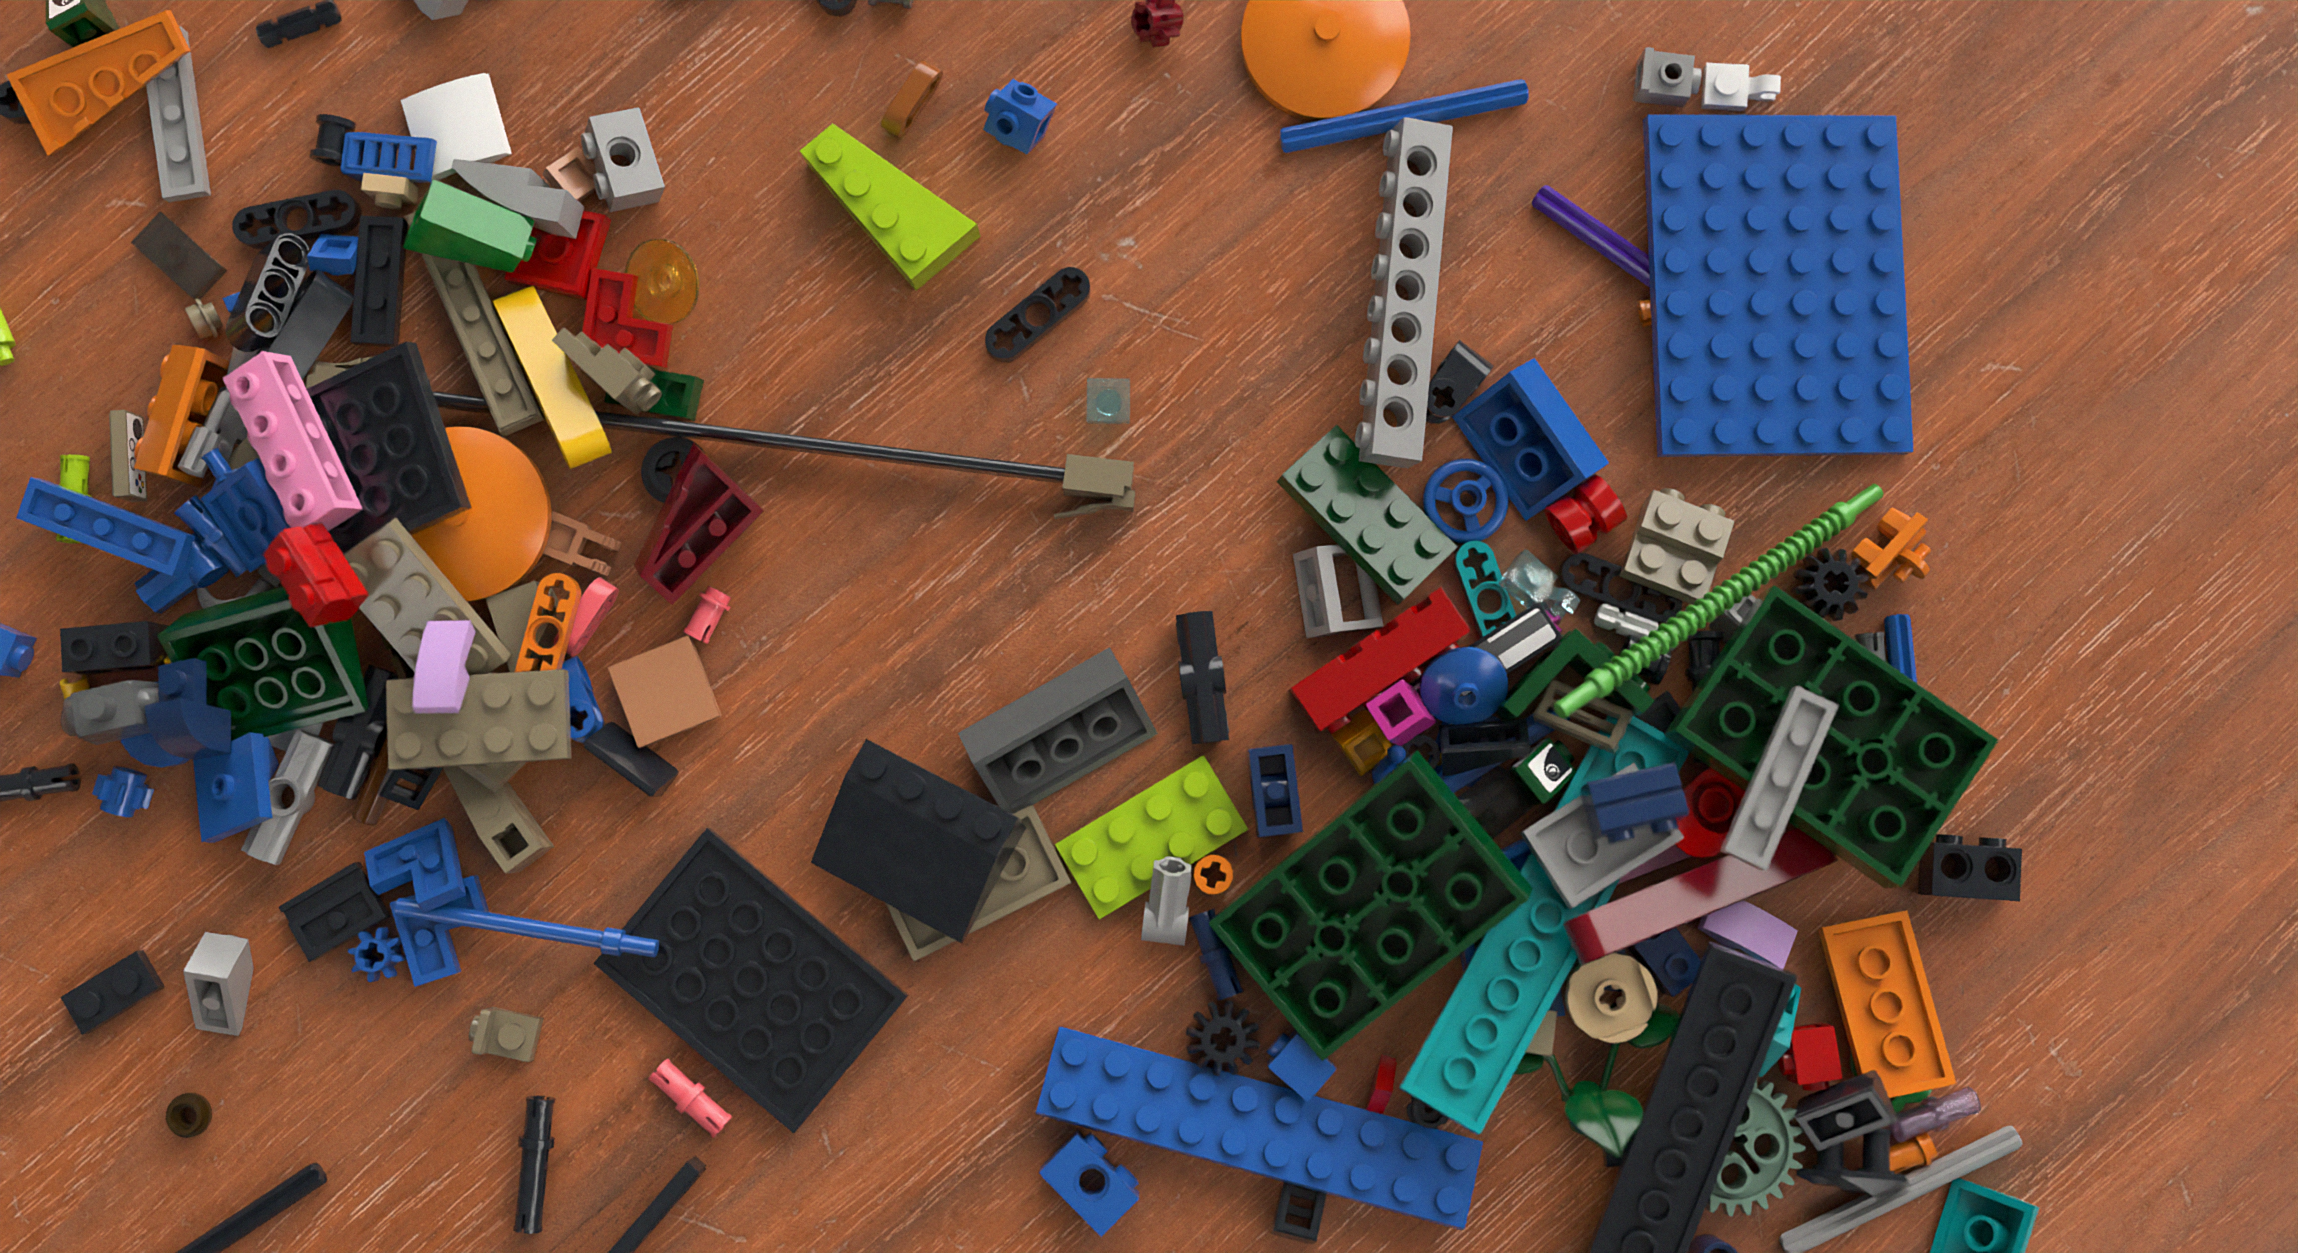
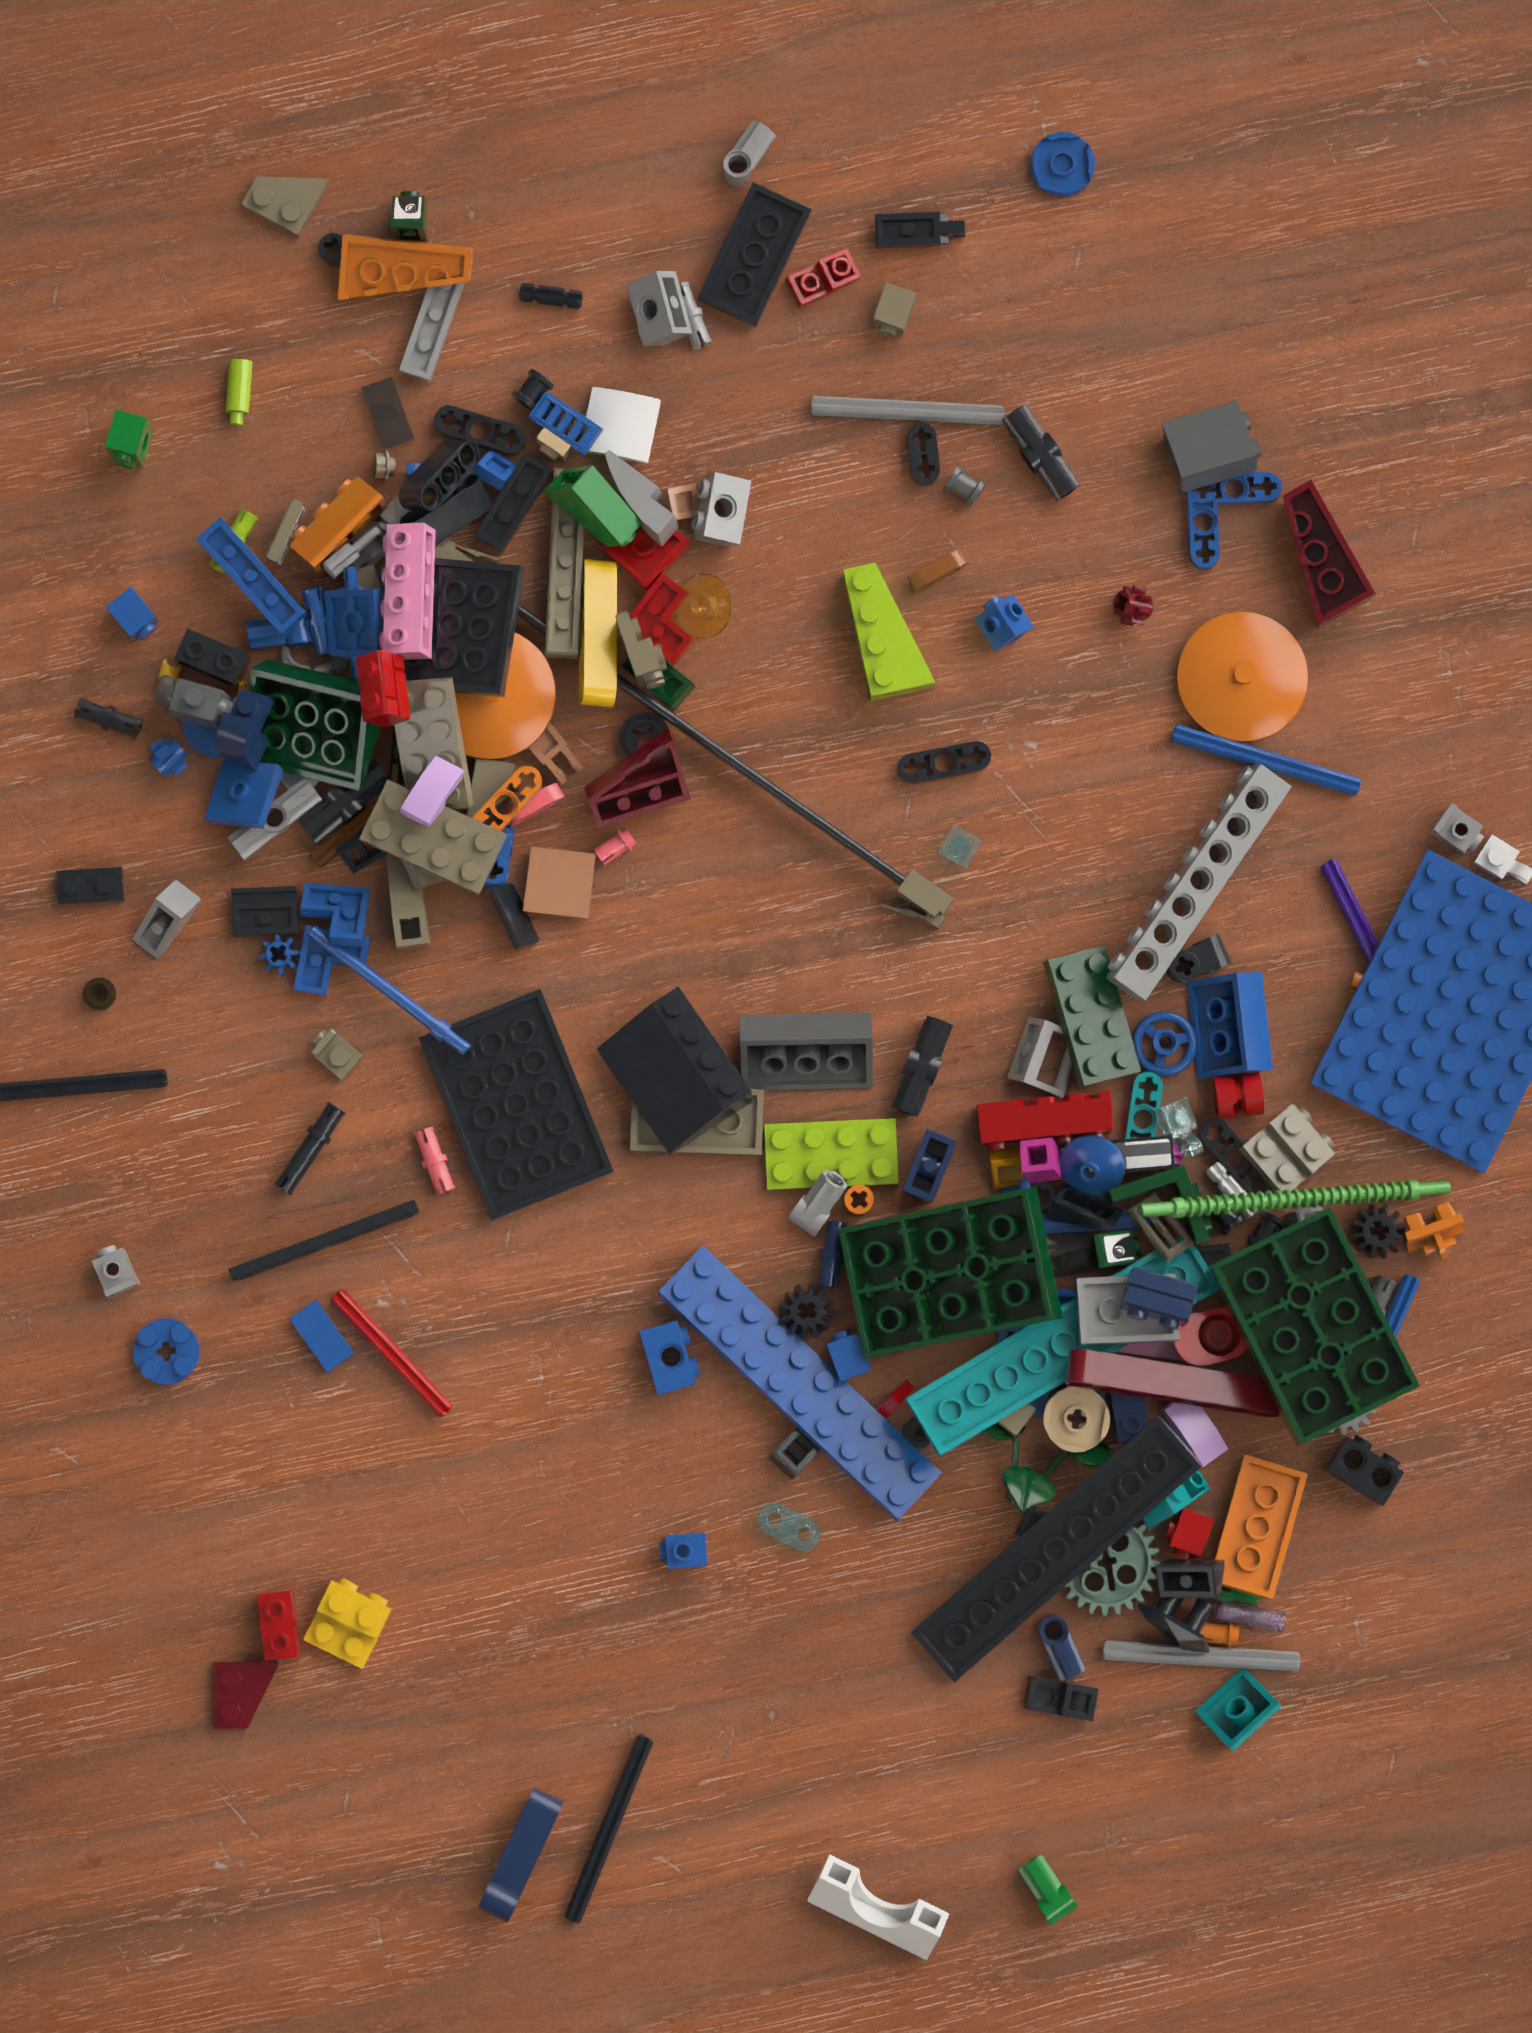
camera: 30 degrees right, 0 degrees up
light grey plate [1720,686,1838,871] -> none

